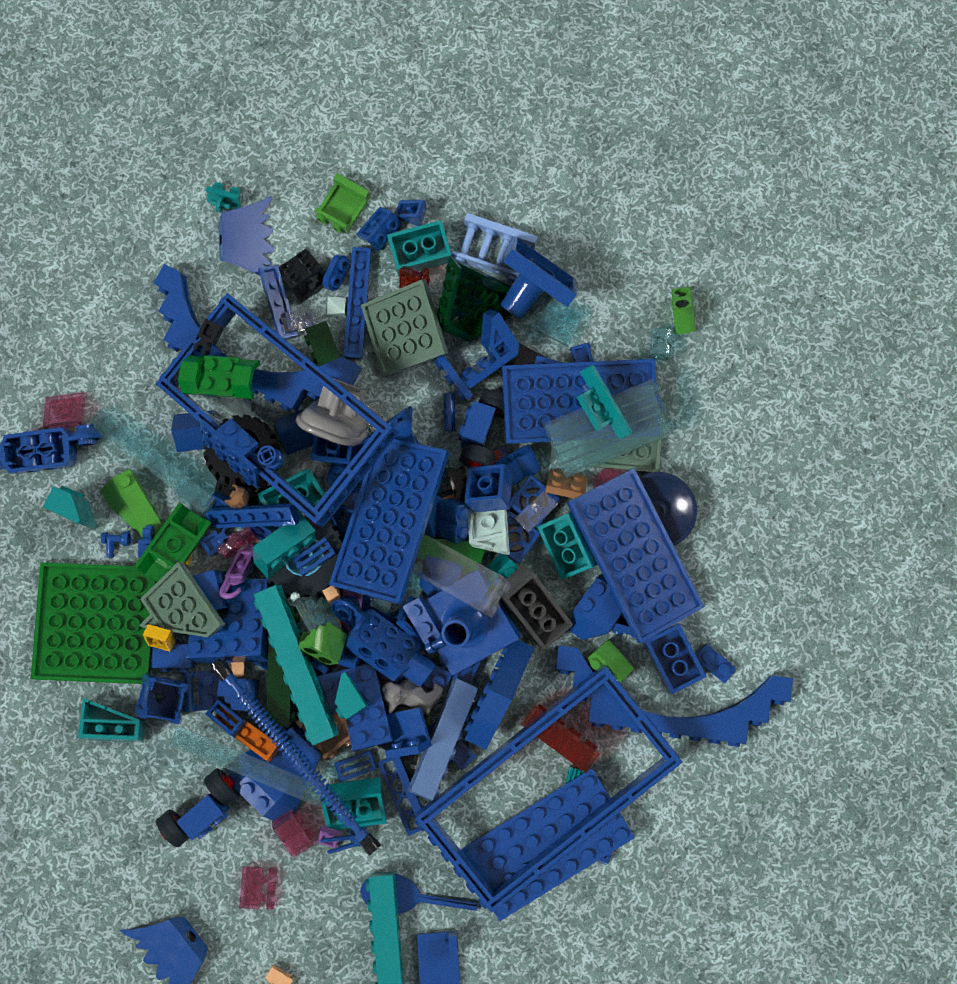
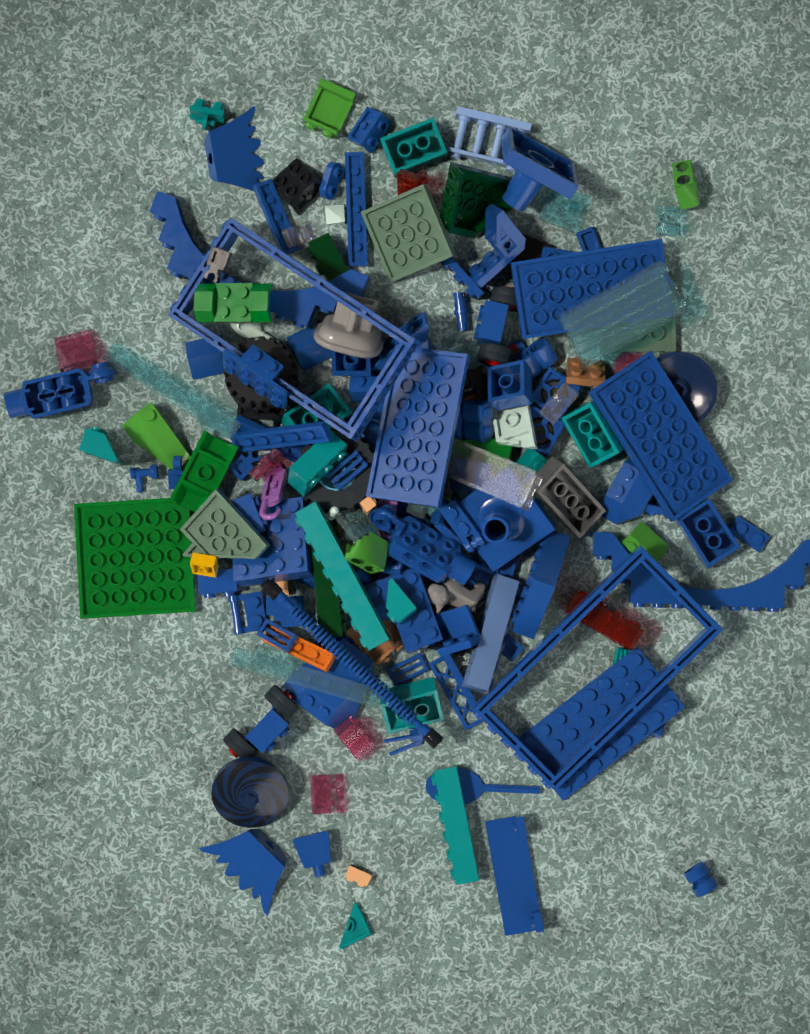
camera: 10 degrees left, 5 degrees up
teal wedge [78,698,145,743] -> none
blue container [134,673,189,724] -> none
medium nougat piece [224,485,249,508] -> none
blue wheel [257,445,284,470] -> none
medium lavender tile [318,825,341,849] -> none
blue slope [395,200,427,226] -> none
teal bracket [576,365,632,439] -> none
none -> dish [211,757,289,828]
none -> blue torso [293,830,331,878]

